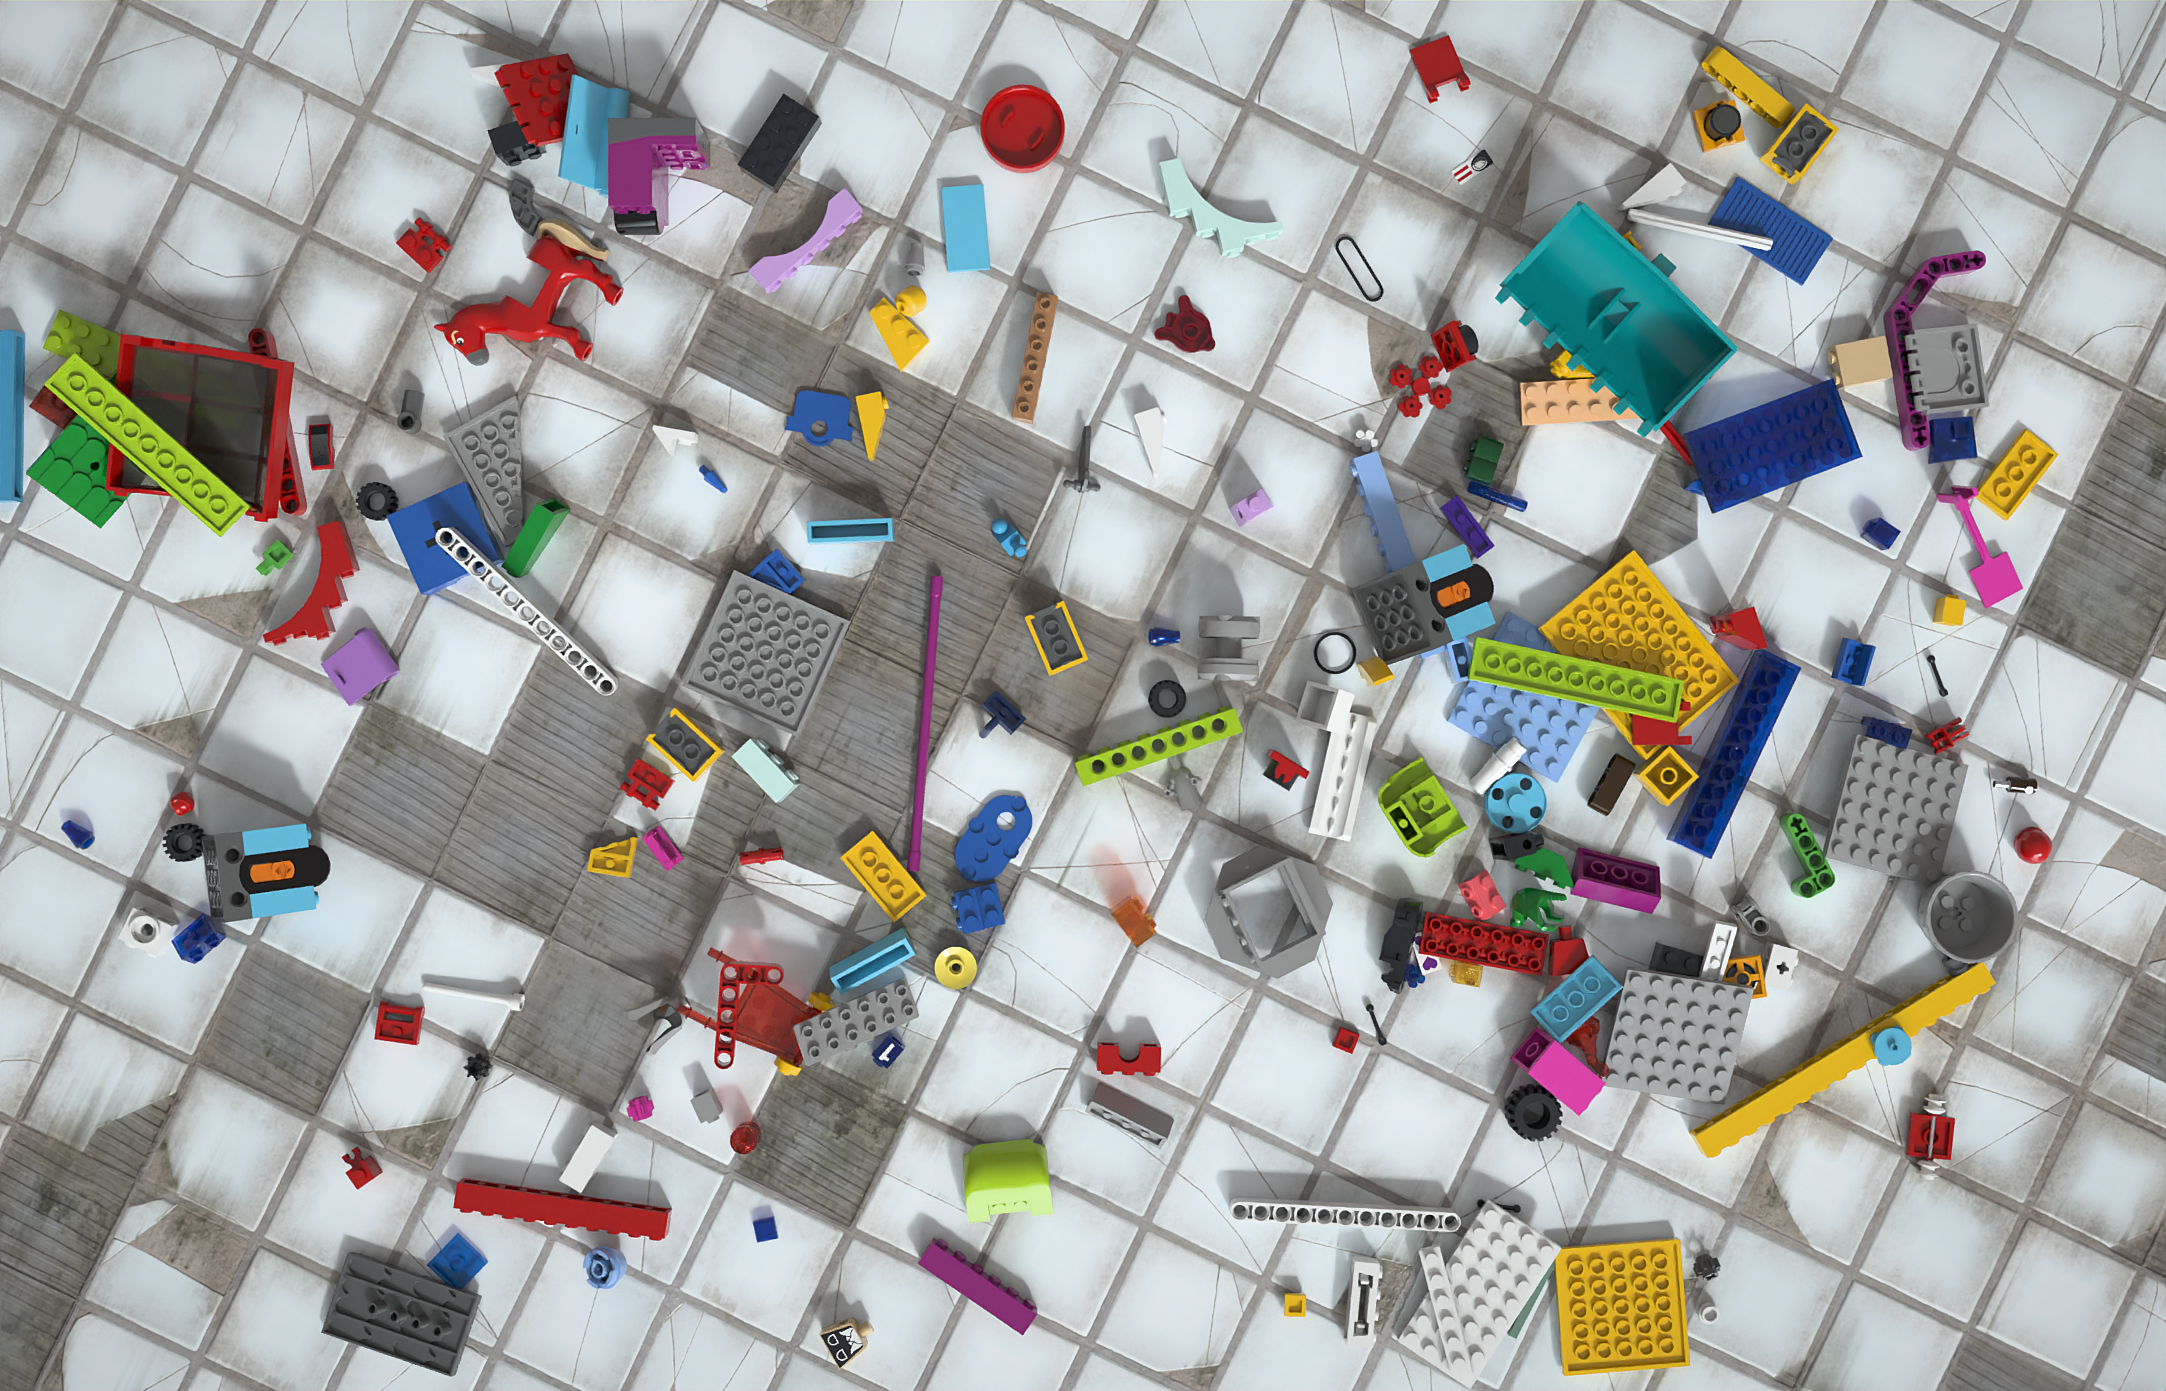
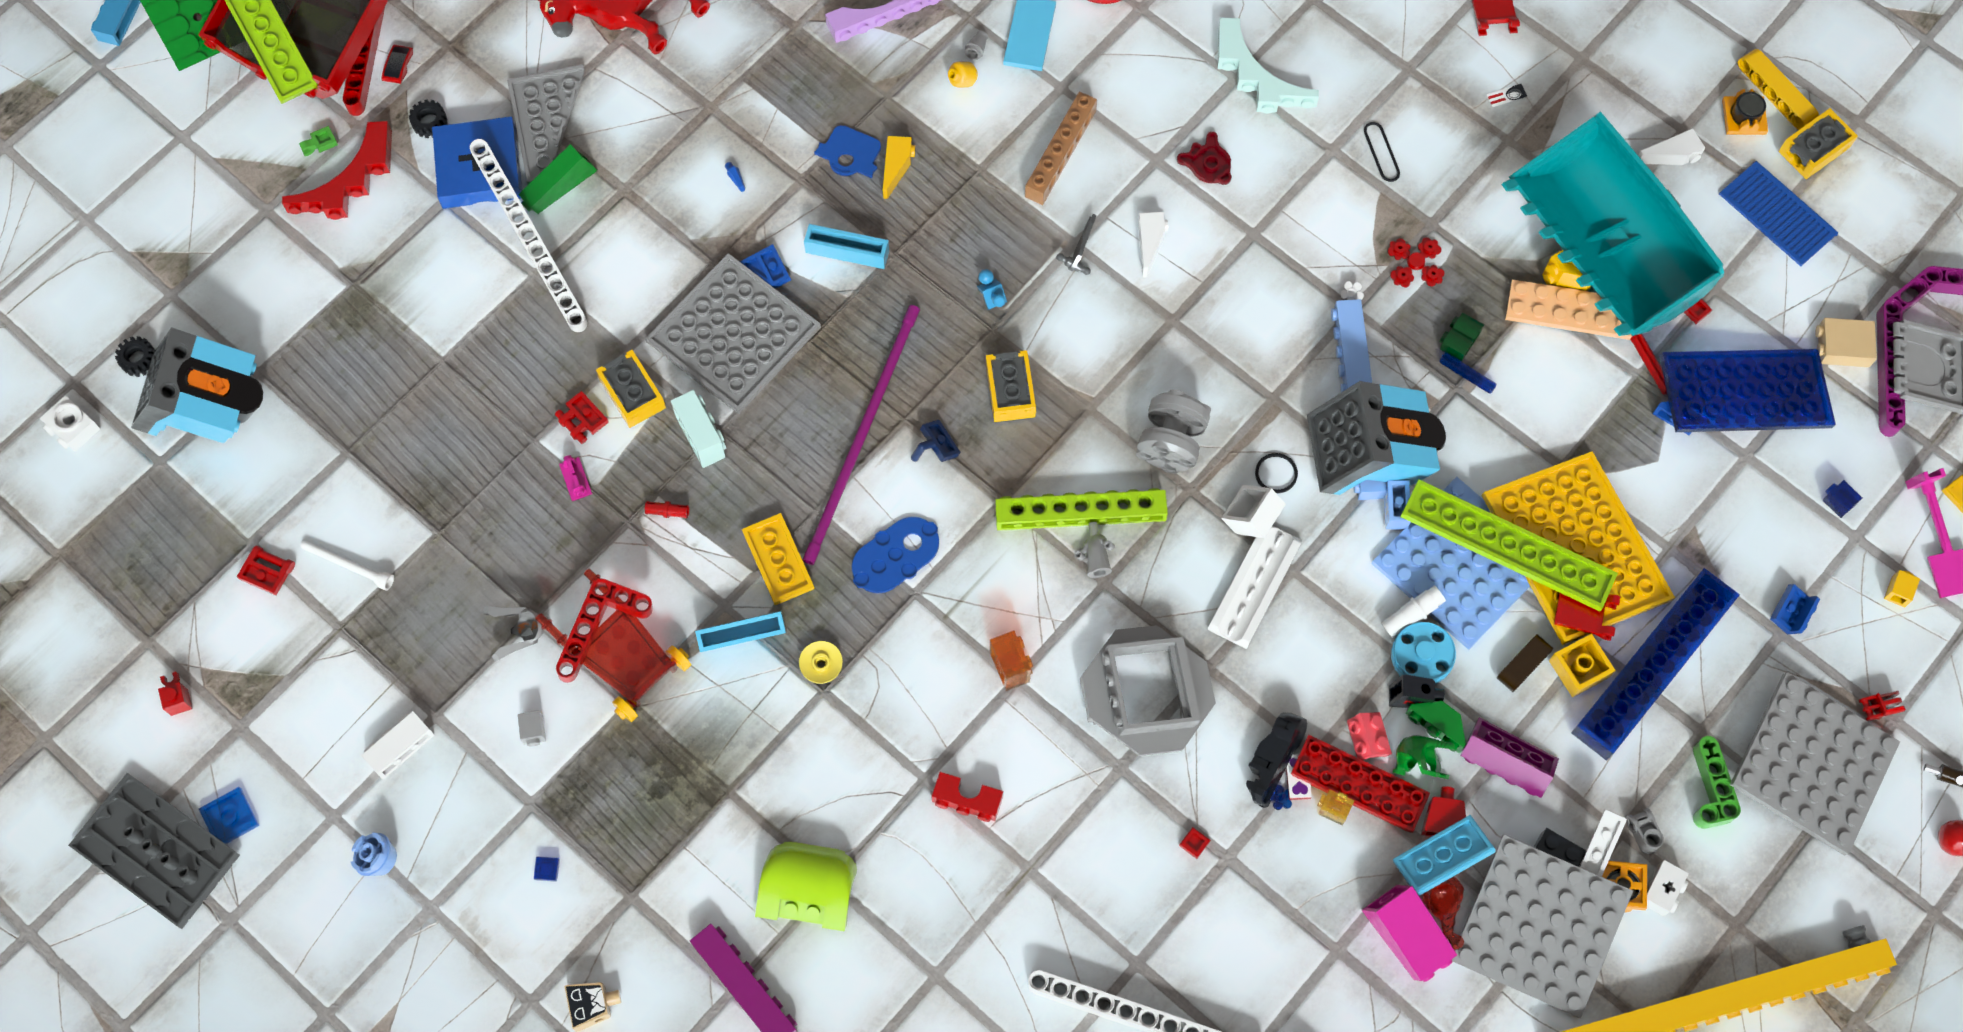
camera: 15 degrees right, 20 degrees down
clear blue cone [61,820,95,850] -> none
red piece [170,791,195,816] -> none
clear blue bracket [171,913,226,964] -> none
medium lavender door [320,627,401,706] -> none
dark grey piece [397,390,425,434] -> none
red brick [453,1178,672,1241] -> none
black gear [463,1053,493,1081] -> none
yellow wing [587,837,638,878] -> none
dark pink gear [626,1095,654,1122] -> none
white slope [653,425,699,456] -> none
clear red wheel [730,1121,762,1155] -> none
light grey bracket [793,978,919,1066] -> none
yellow wing [869,297,930,372] -> none
clear blue brick [871,1033,906,1069] -> none
blue plate [951,882,1005,934] -> none
light grey panel [1085,1083,1174,1149] -> none
clear blue cone [1148,627,1180,648] -> none
black tyre [1148,680,1186,718] -> none
lavender torso [1229,488,1274,527] -> none
red piece [1262,749,1309,791] -> none
yellow slope [1356,656,1395,687] -> none
black hinge [1366,1004,1387,1046] -> none
lime piece [1377,756,1468,858] -> none
red piece [1431,320,1479,373] -> none
dark purple plate [1439,495,1495,559] -> none
black tyre [1504,1084,1563,1142] -> none
white axle [1627,209,1773,250] -> none
red slope [1709,606,1767,650] -> none
clear blue bracket [1861,716,1913,749] -> none
medium azure piece [1870,1026,1912,1066] -> none
light grey piece [1918,871,2018,963] -> none
black hinge [1927,655,1948,697] -> none
clear blue plate [1928,416,1978,464] -> none

